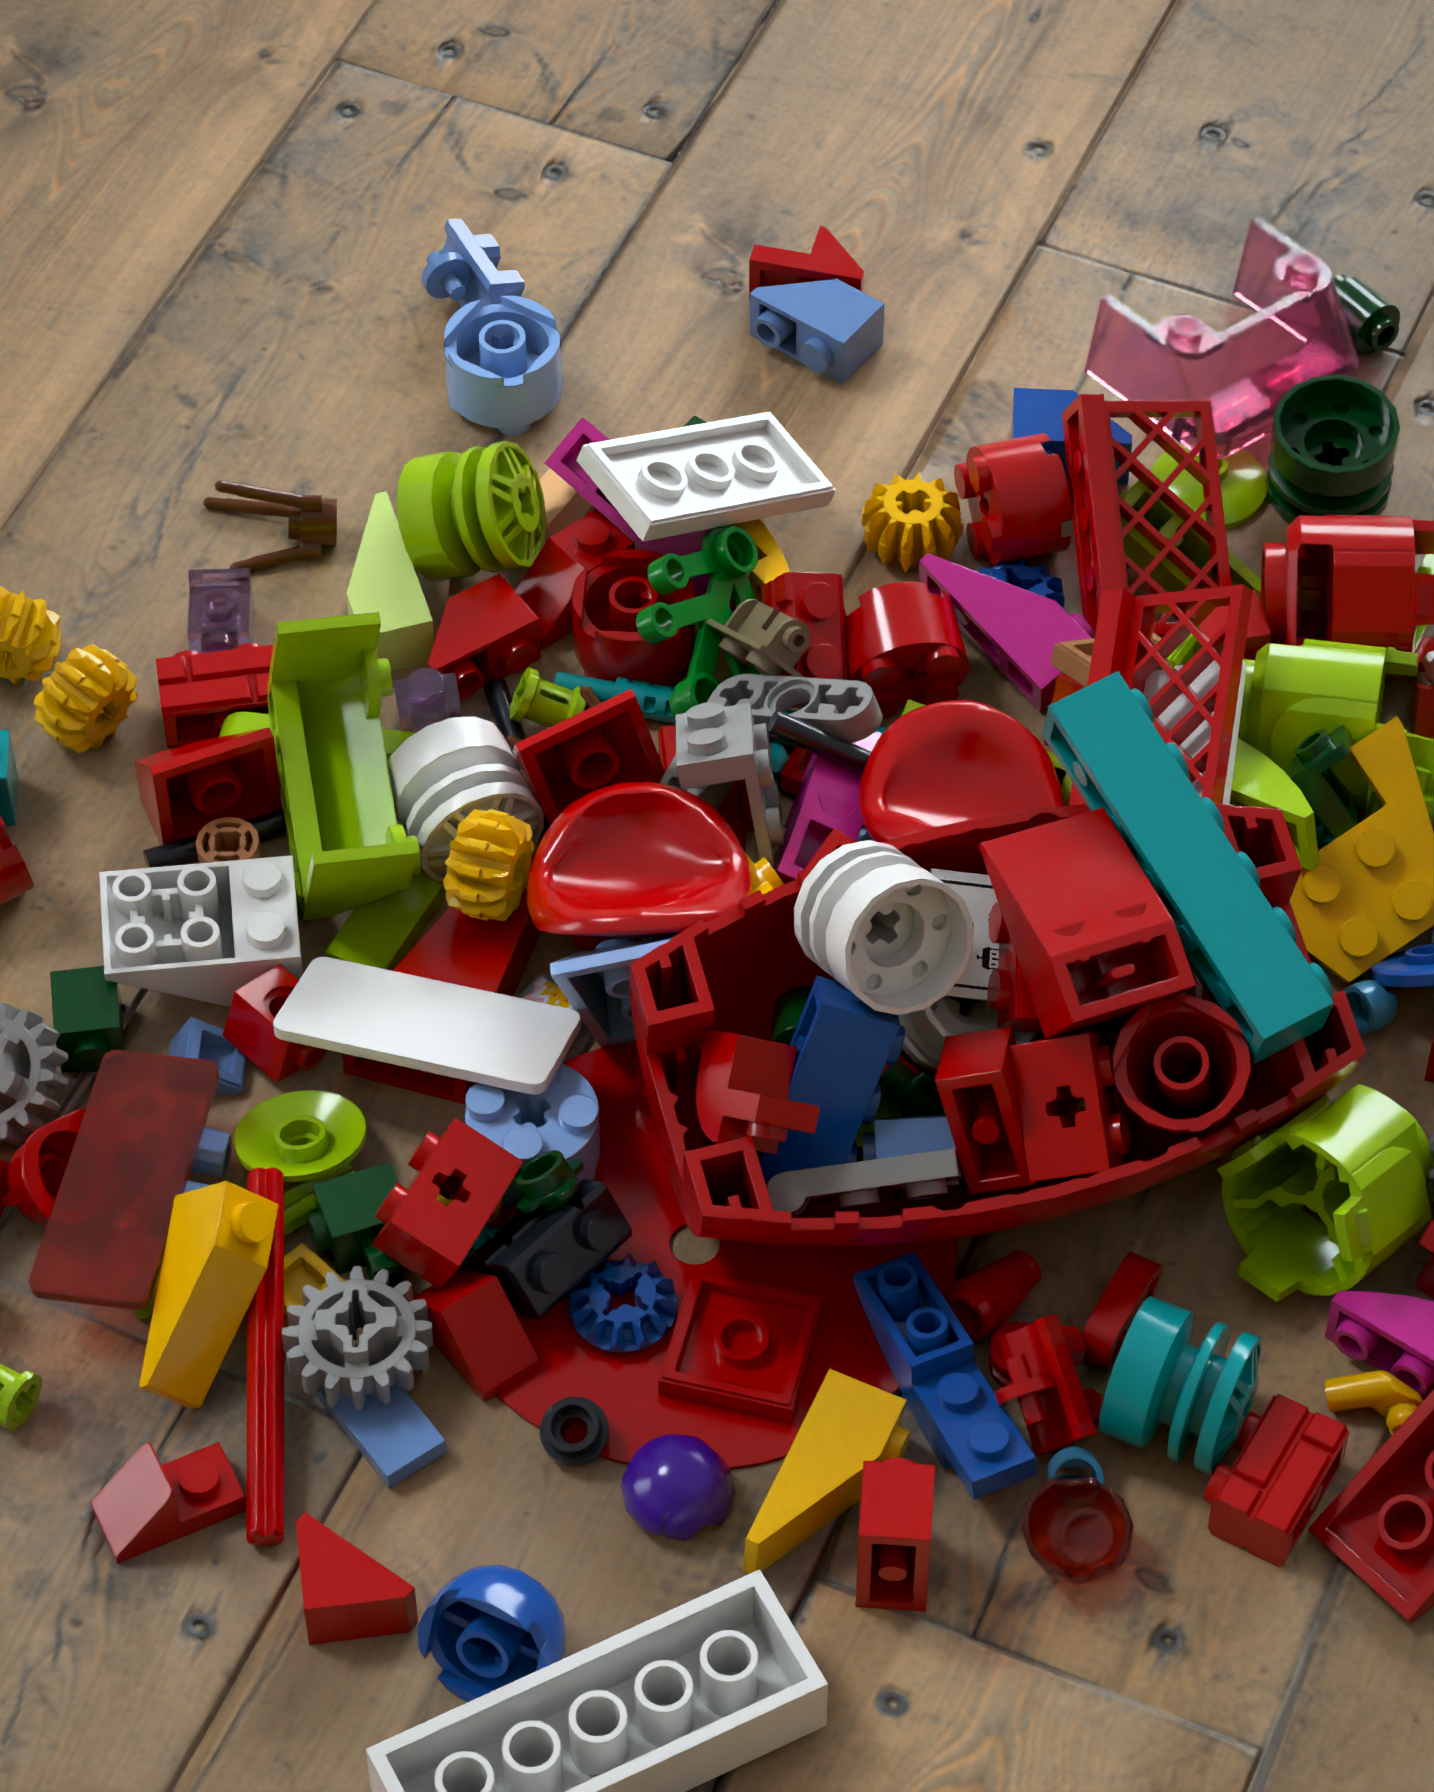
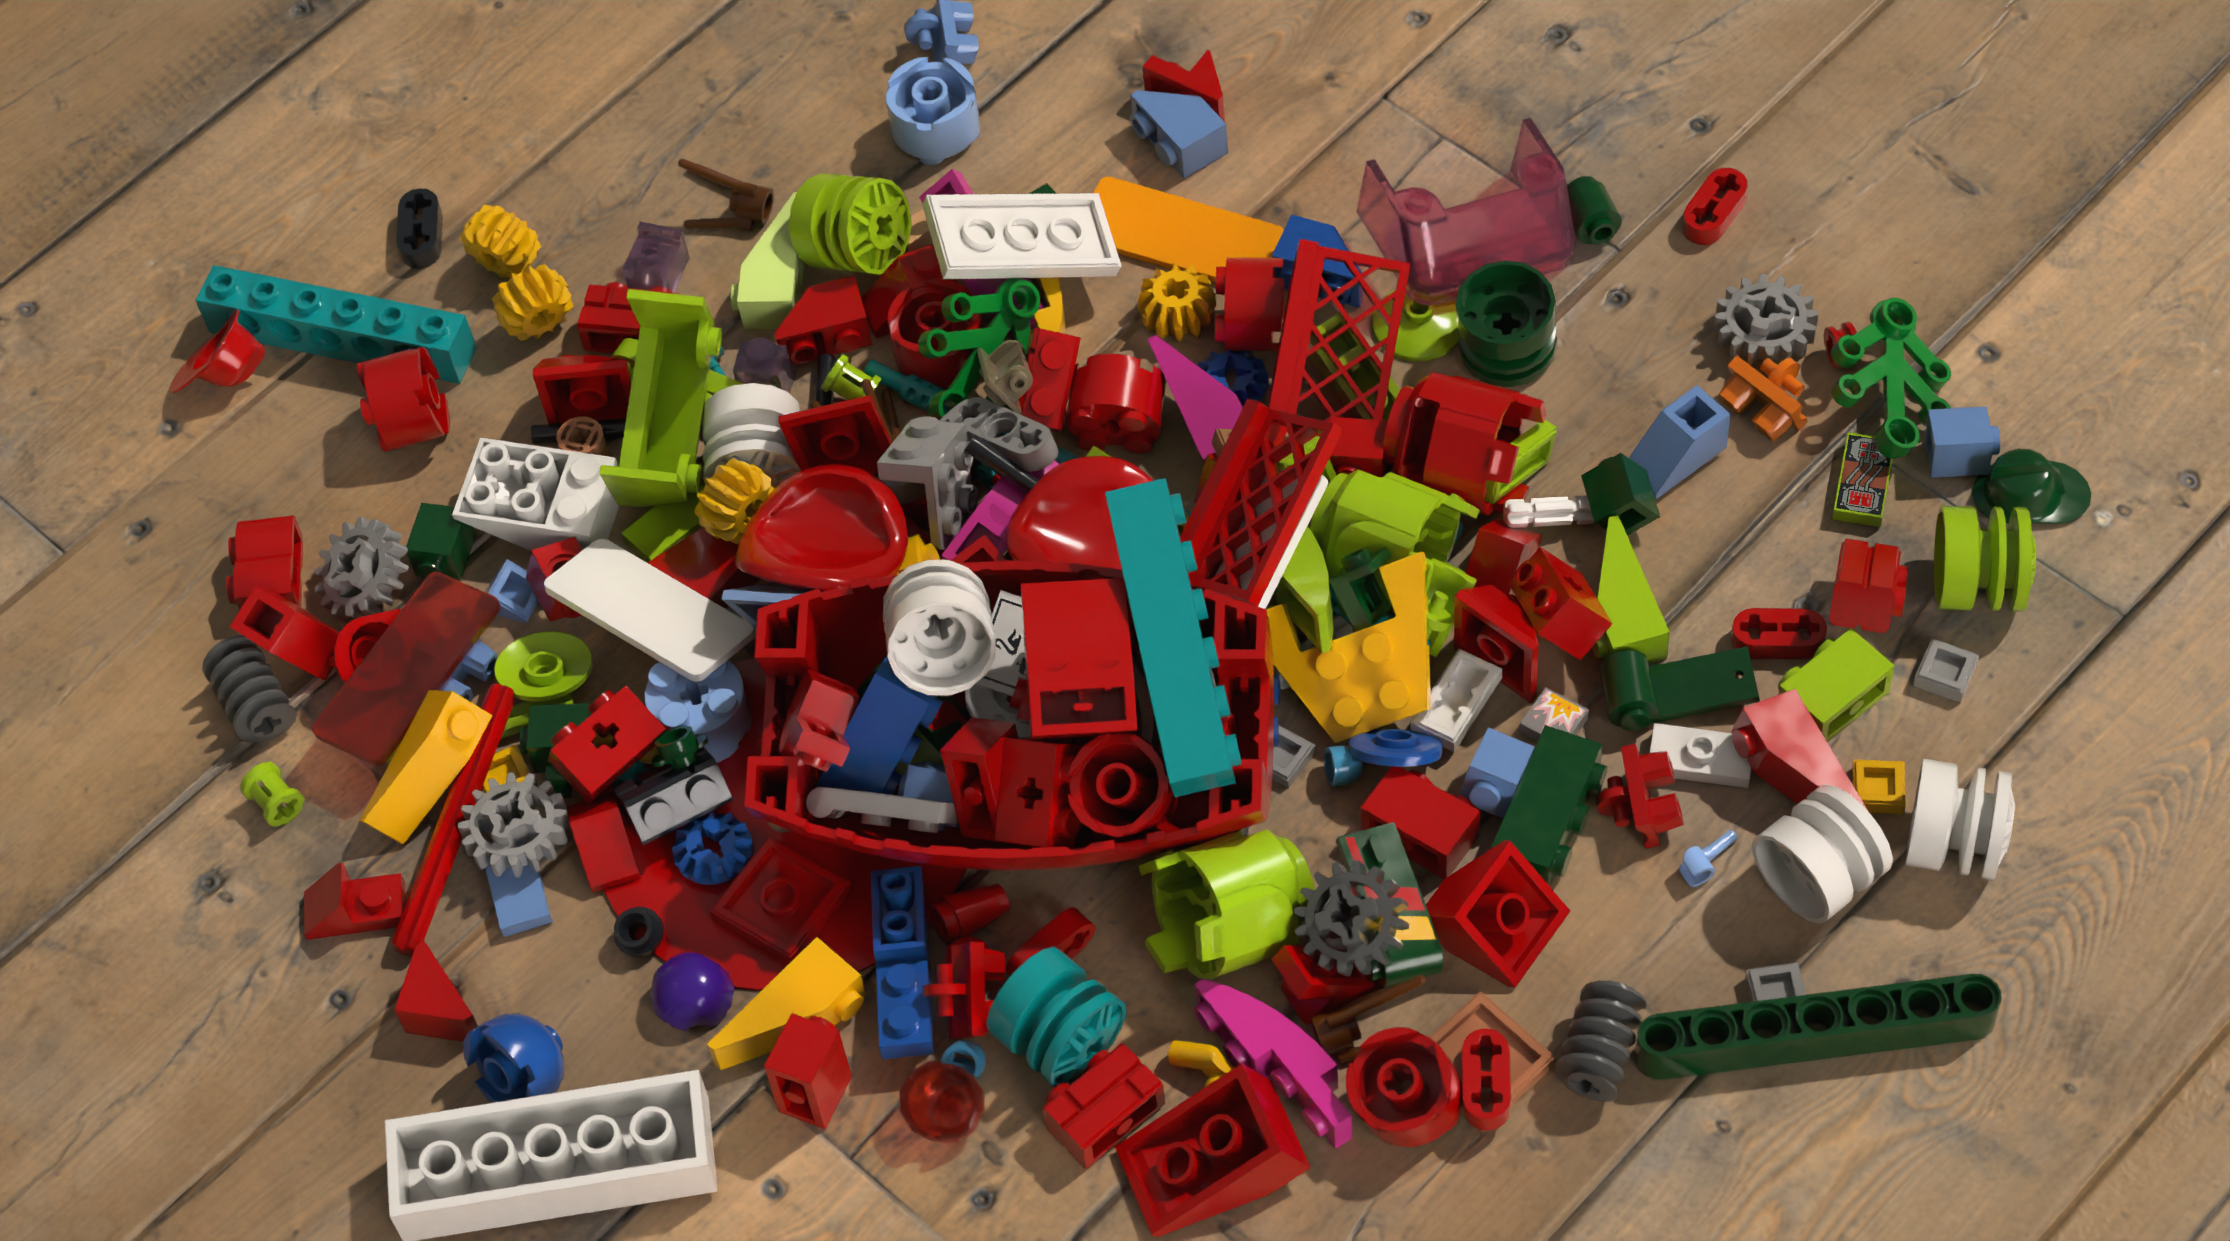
camera: 25 degrees right, 5 degrees up
none -> light orange piece [1093,176,1284,283]

